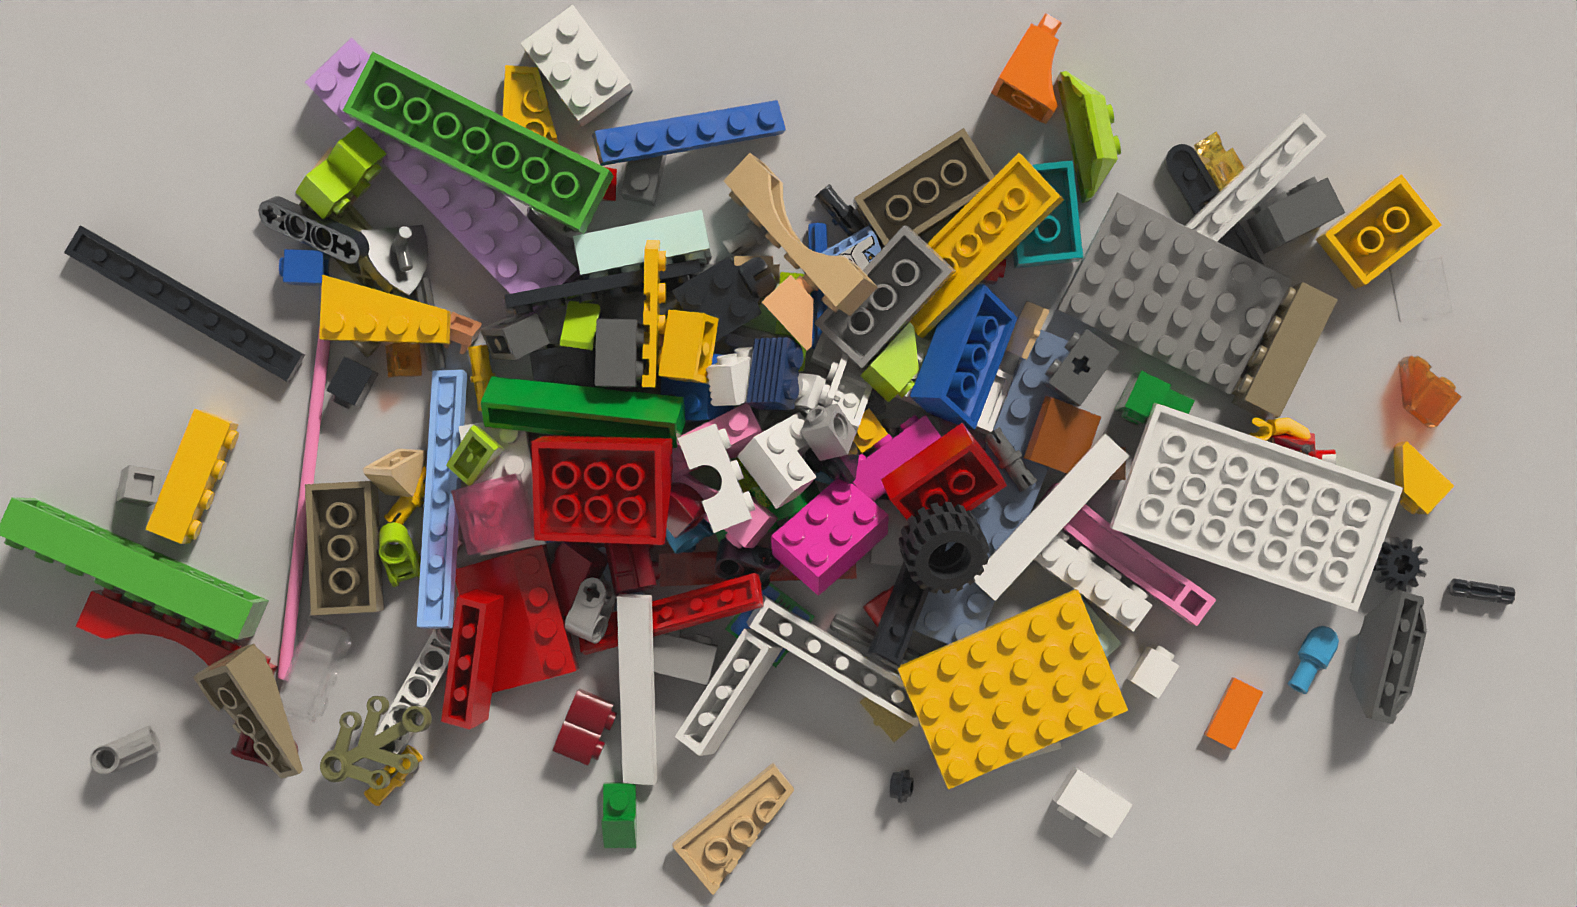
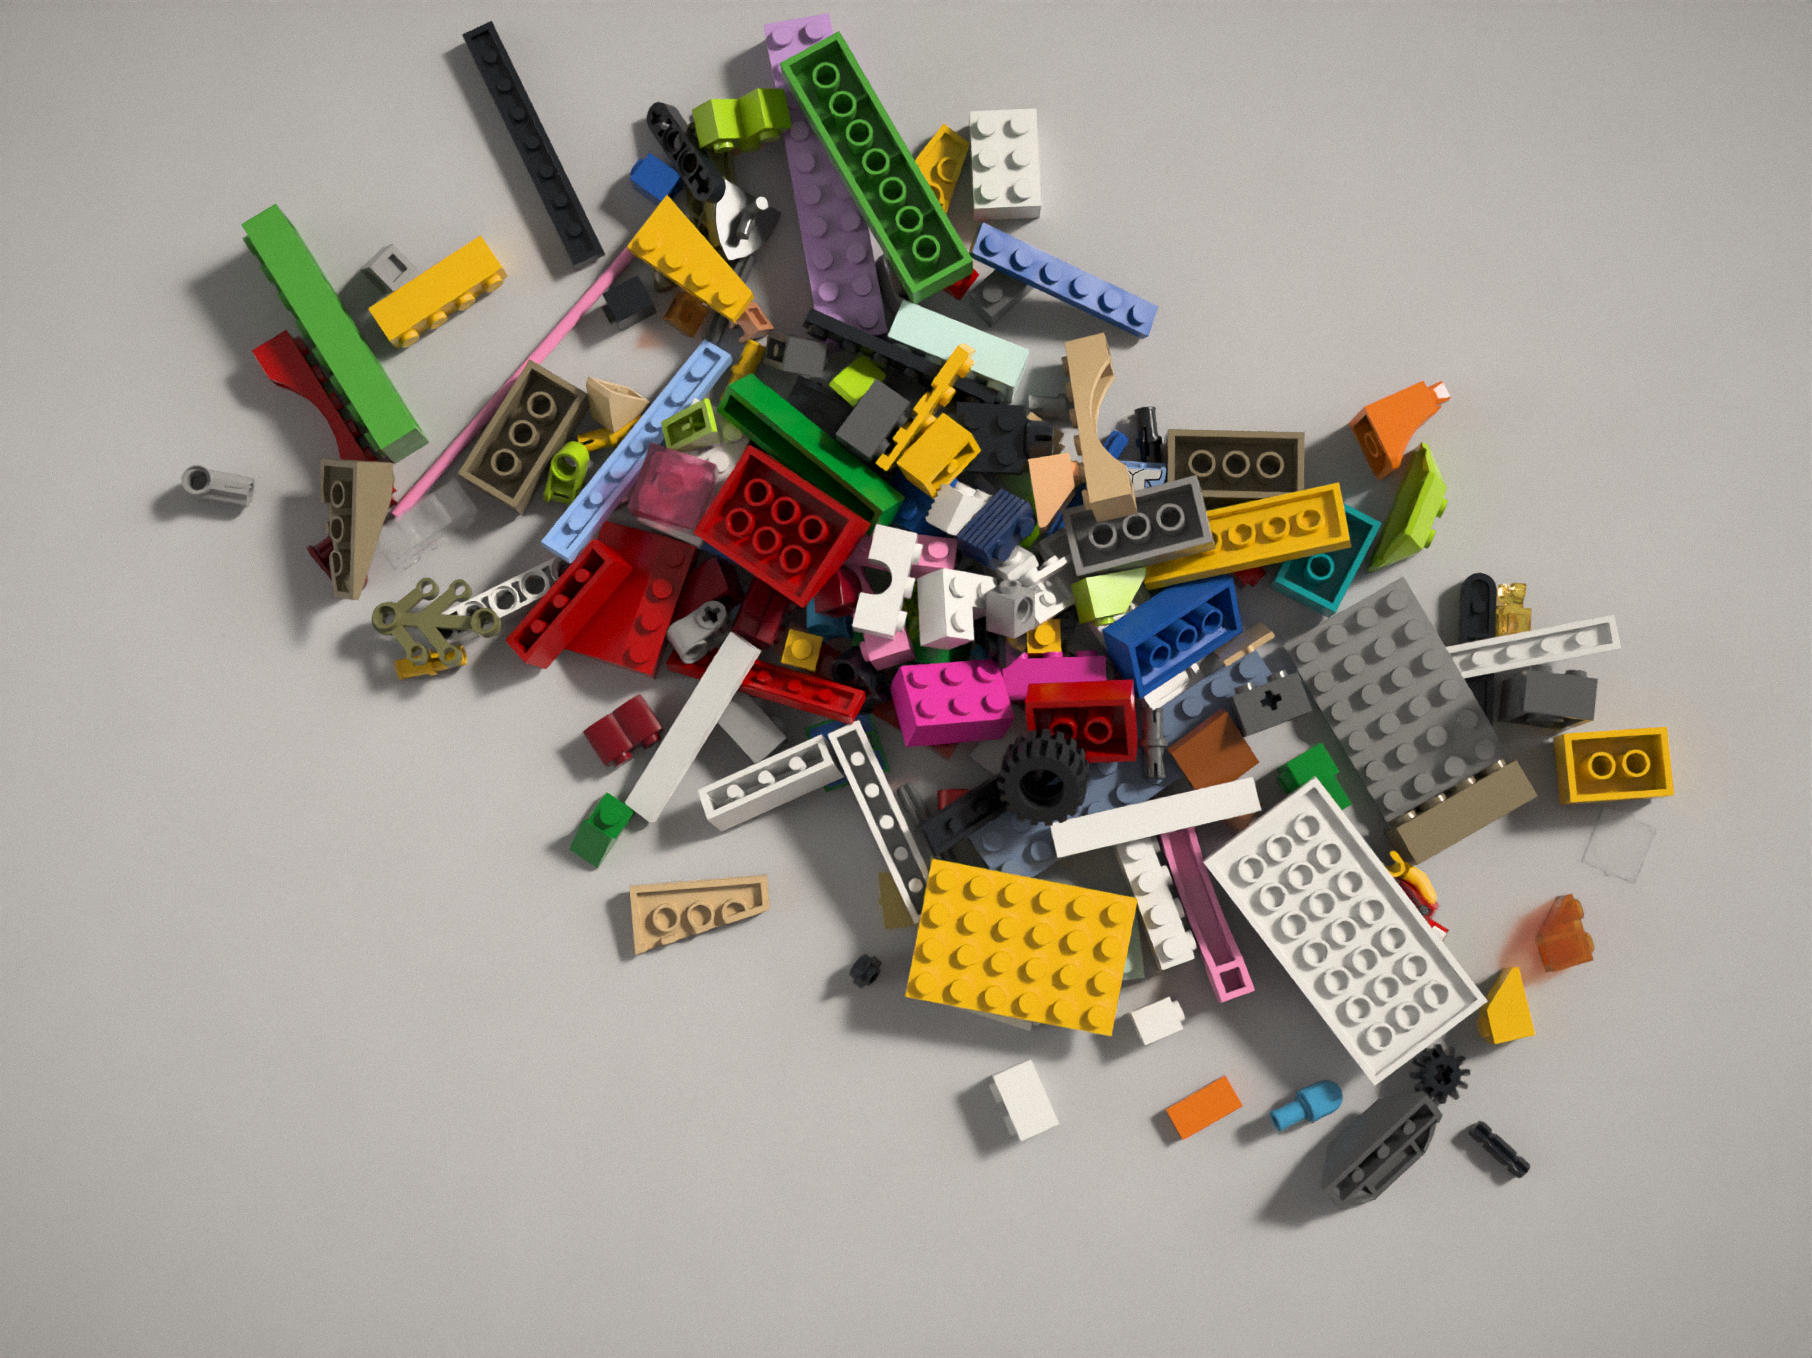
camera: 35 degrees right, 5 degrees down
none -> yellow plate [781,629,824,672]

